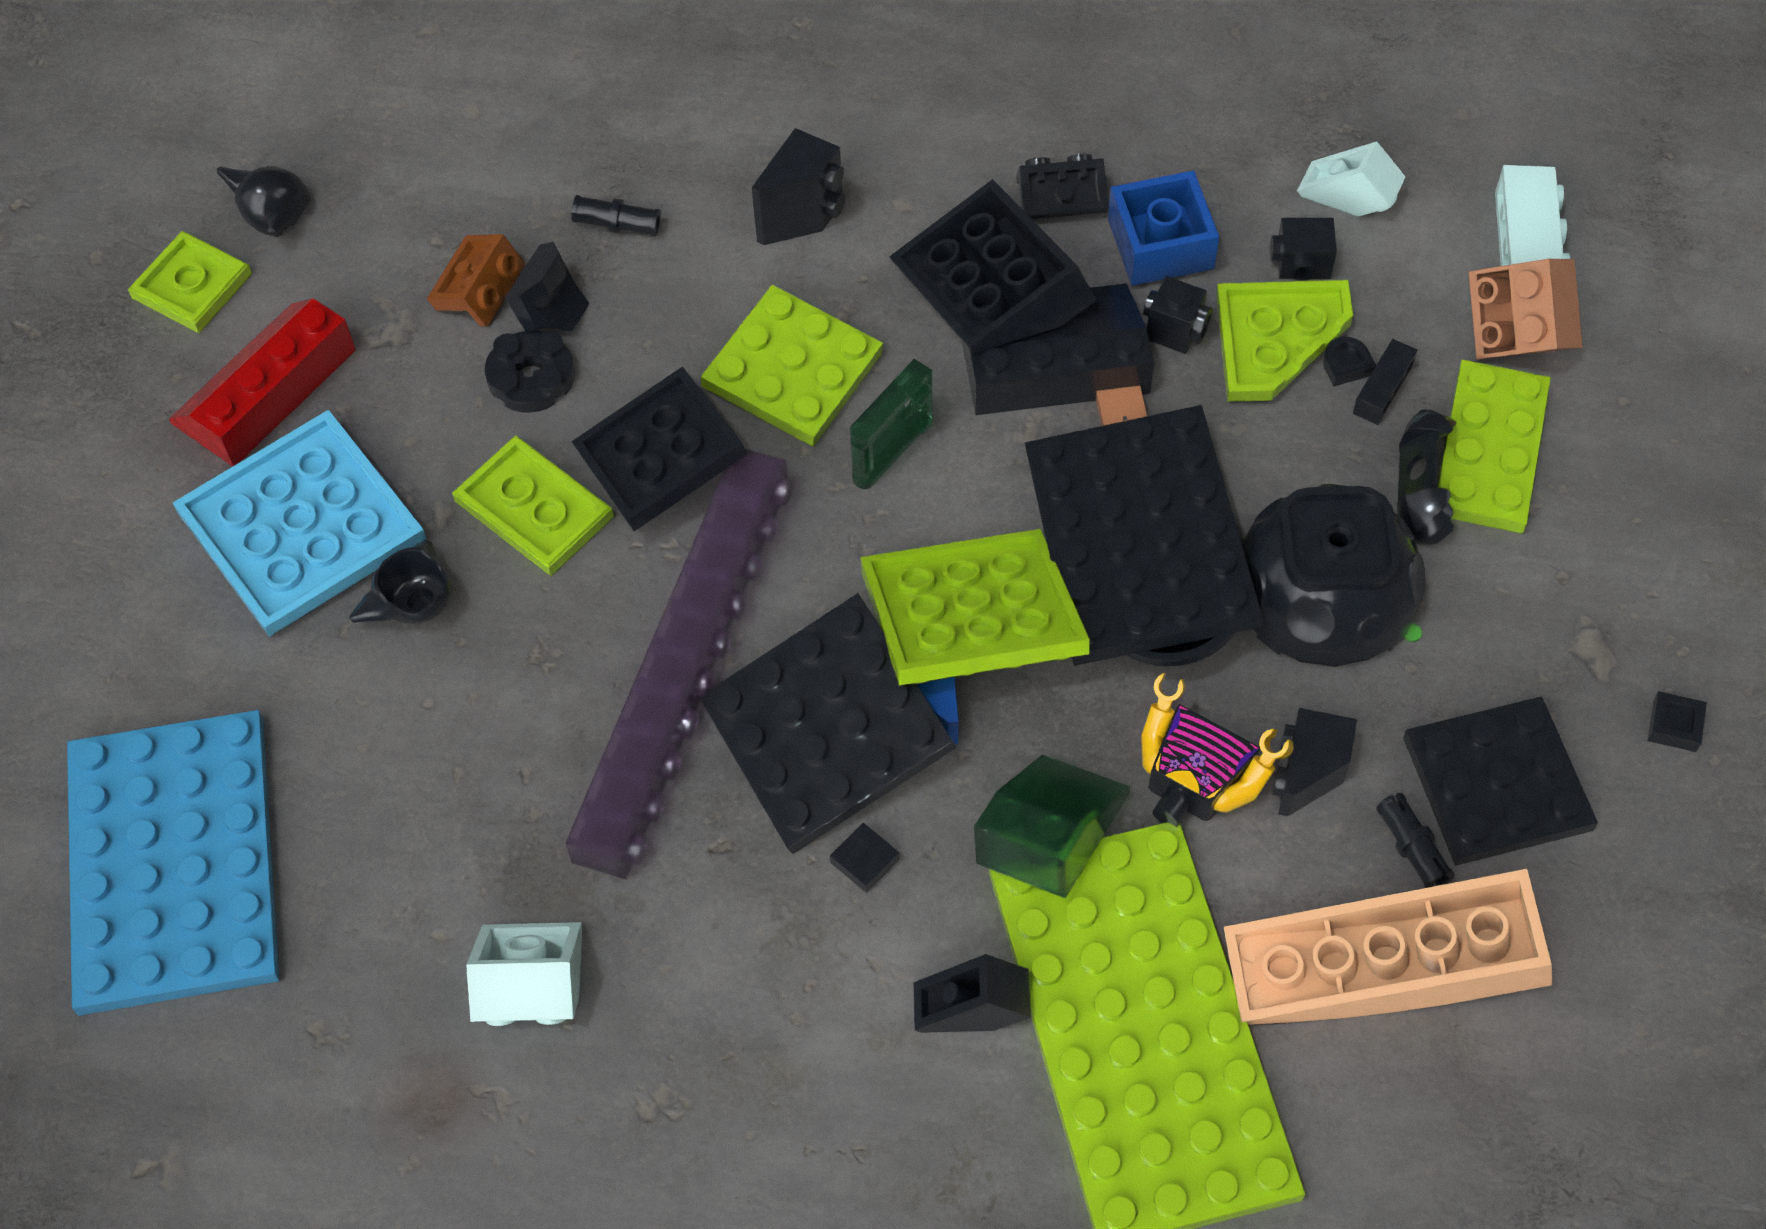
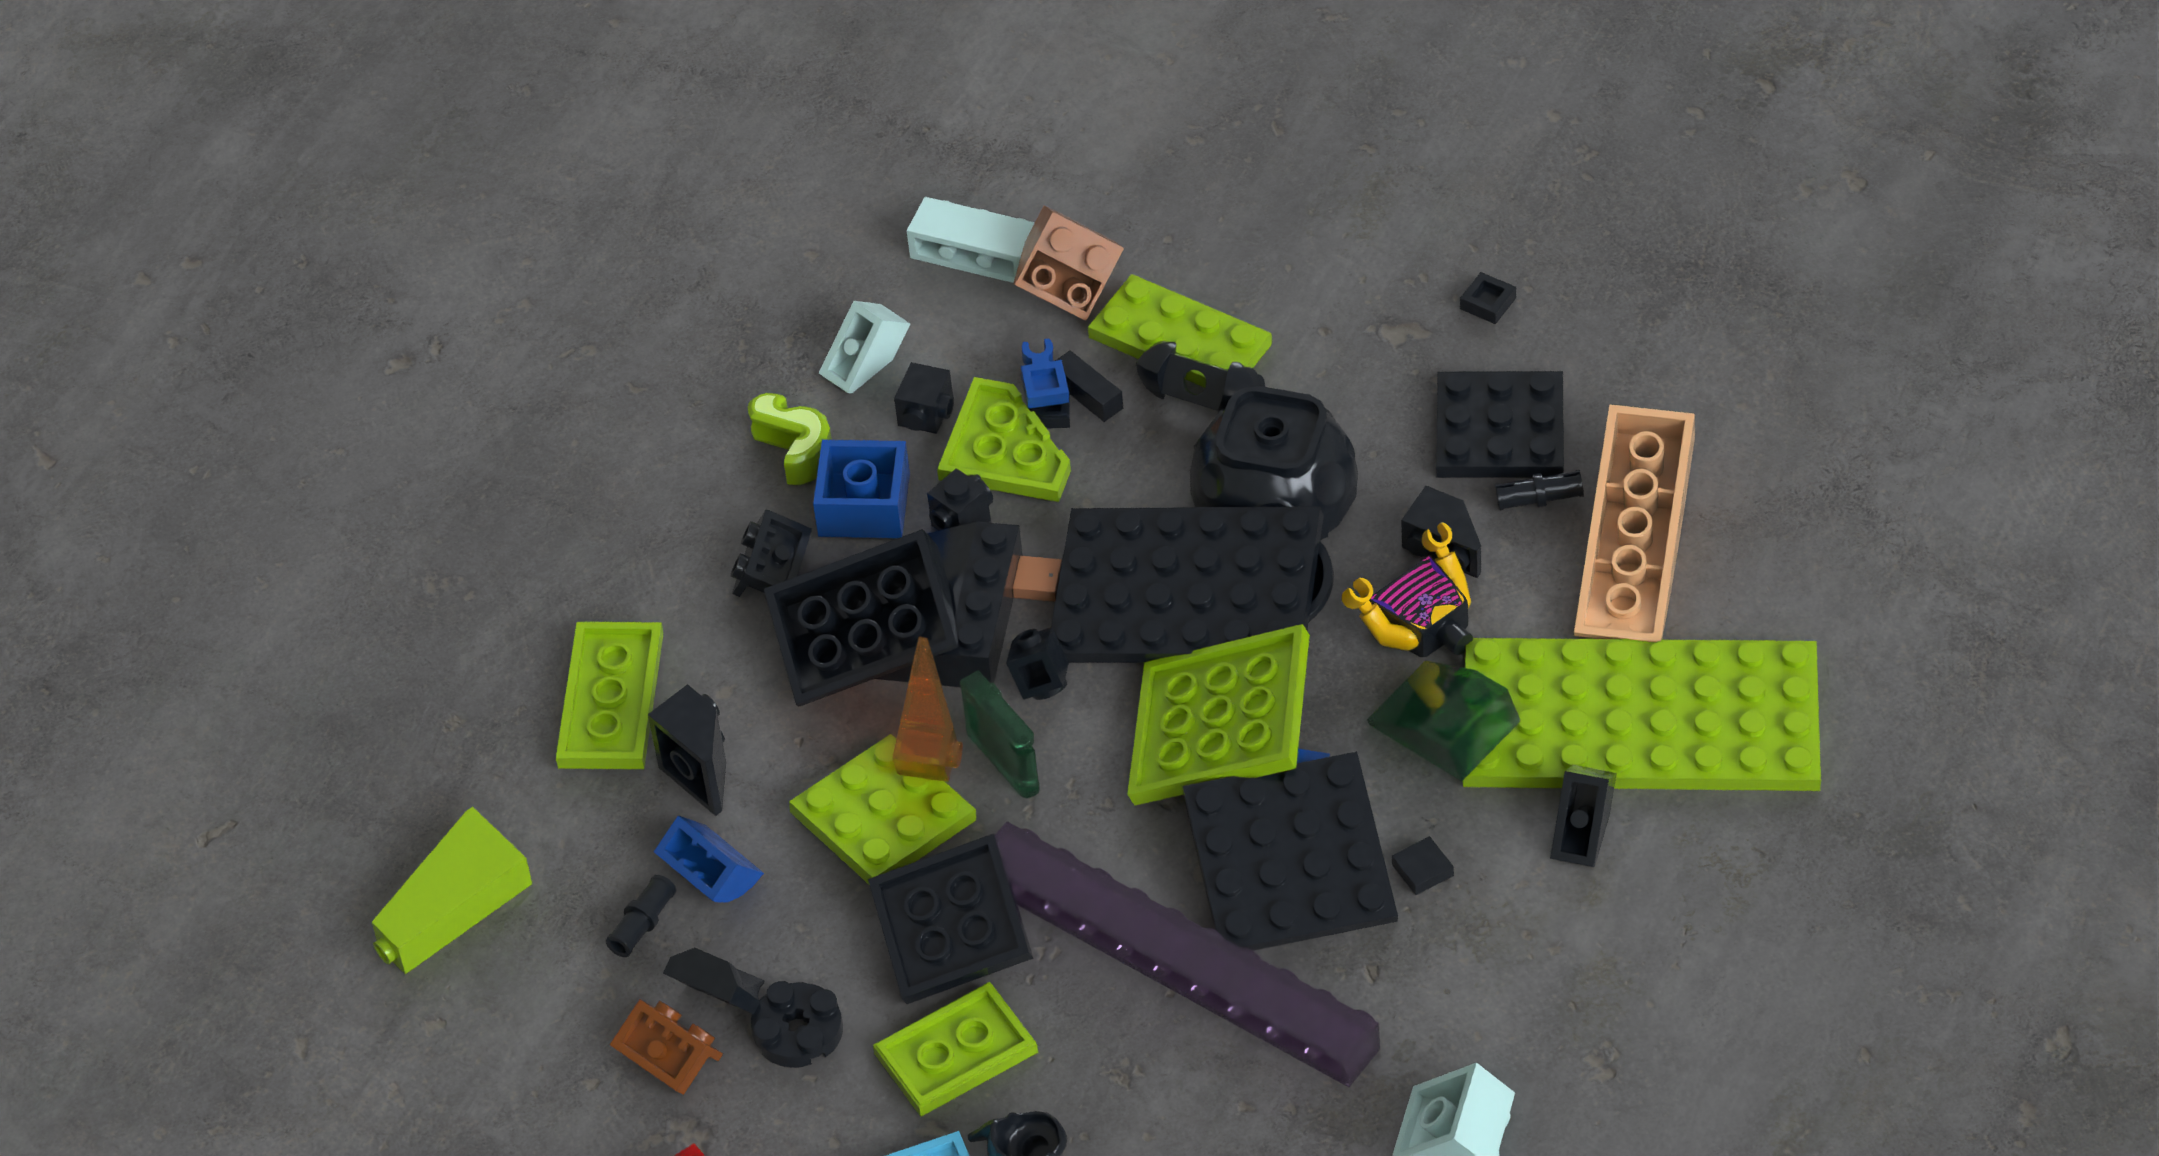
camera: 70 degrees left, 10 degrees down
none -> lime slope [372,806,532,975]
none -> lime plate [556,622,664,769]
none -> blue brick [654,816,764,902]
none -> lime animal [748,393,832,485]
none -> clear orange slope [892,637,963,782]
none -> black brick [1006,627,1069,700]
none -> blue plate [1021,338,1069,409]

